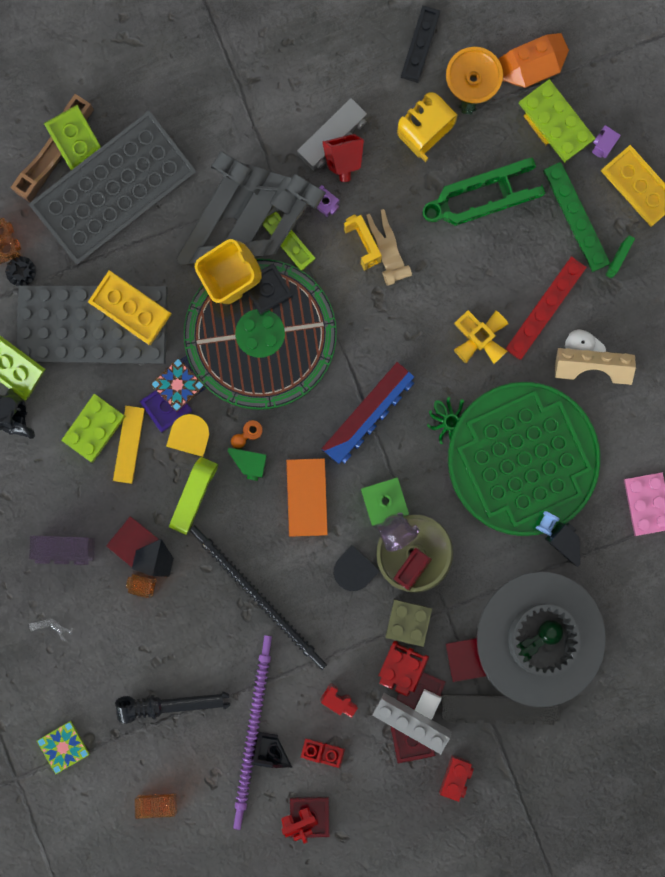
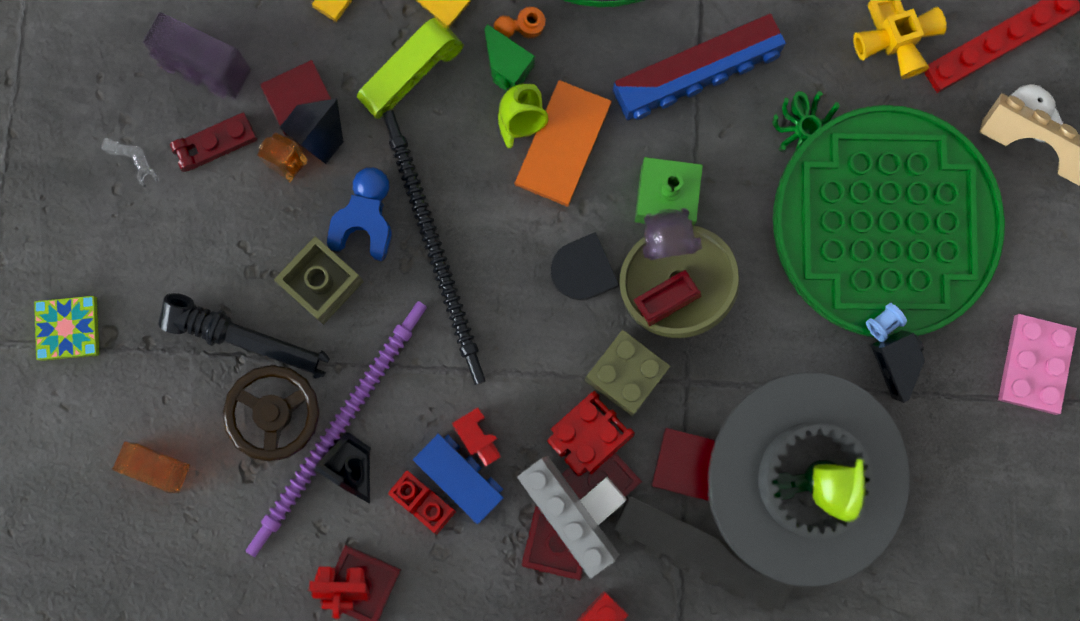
camera: 15 degrees right, 5 degrees down
none -> dark red plate [170,112,258,172]
none -> dark brown piece [223,365,320,462]
none -> olive brick [274,236,364,325]
none -> blue piece [327,167,392,261]
none -> blue brick [413,434,504,525]
none -> lime piece [498,84,549,148]
none -> lime piece [813,458,865,522]

